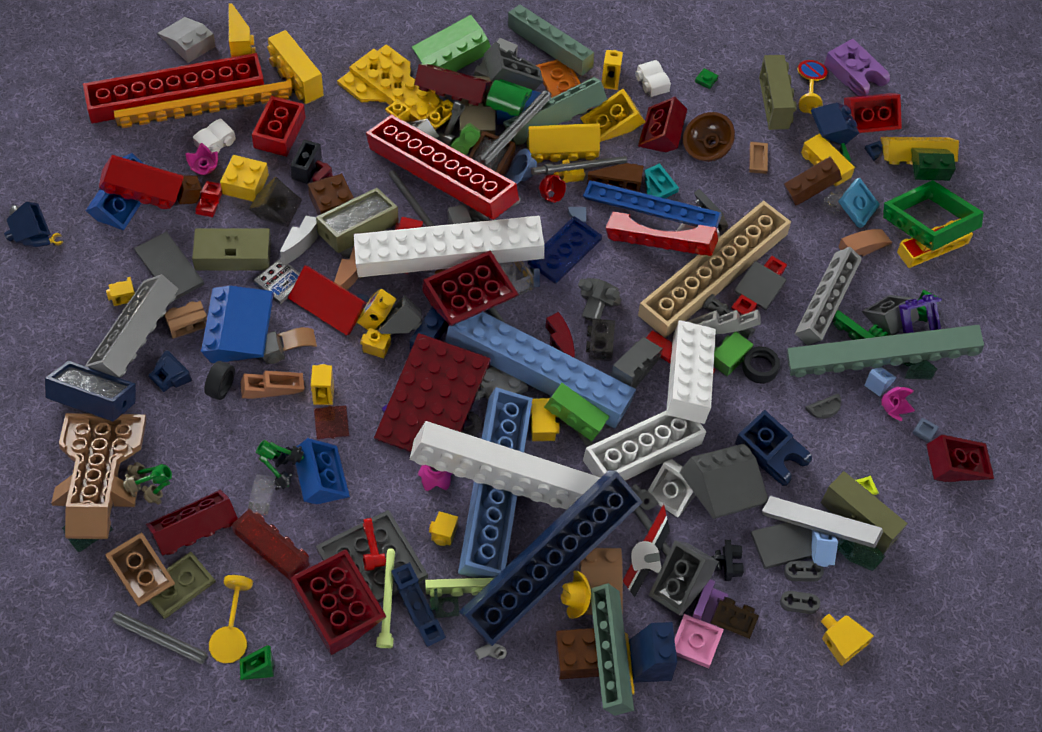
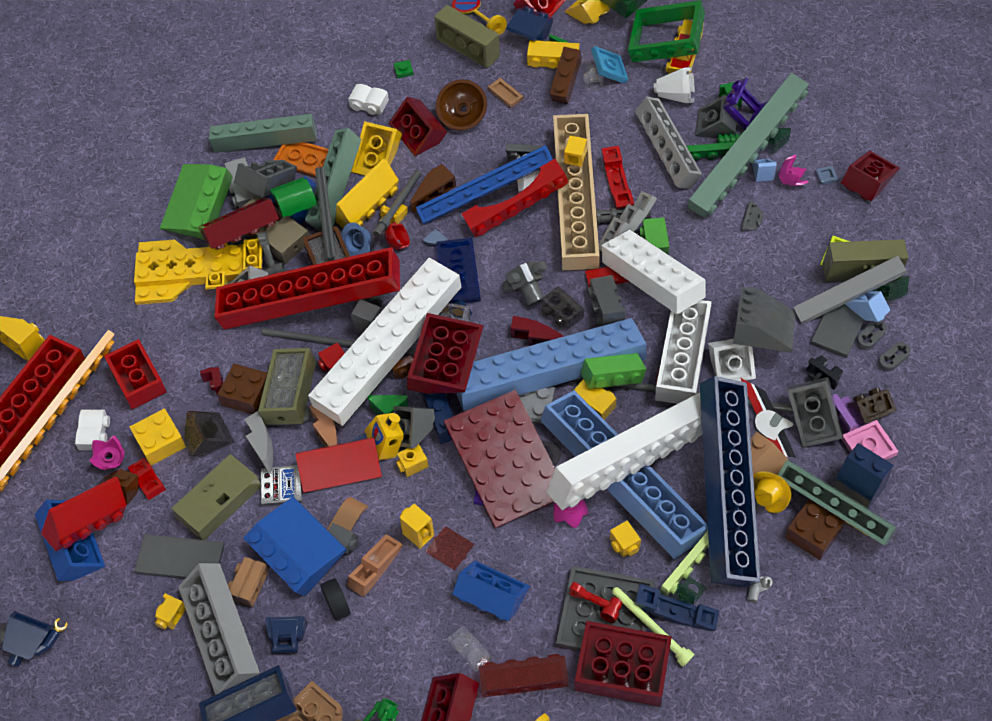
camera: 40 degrees left, 0 degrees up
plant [256,440,304,490] -> none
yellow brick [267,30,324,104] -> none
black brick [290,139,322,184] -> none
bright green brick [450,123,480,156] -> none
yellow torso [602,50,623,90] -> none
teal wing [644,163,679,198] -> none
dark grey tile [735,261,786,311] -> none
dark blue brick [735,410,812,486] -> none
black tyre [742,346,780,384] -> none
yellow torso [821,614,874,666] -> none
nougat slope [839,229,892,257] -> none
dark blue tile [864,141,882,161] -> none
none -> green slope [368,395,409,415]
none -> yellow brick [564,136,587,167]
none -> white cone [654,67,695,103]

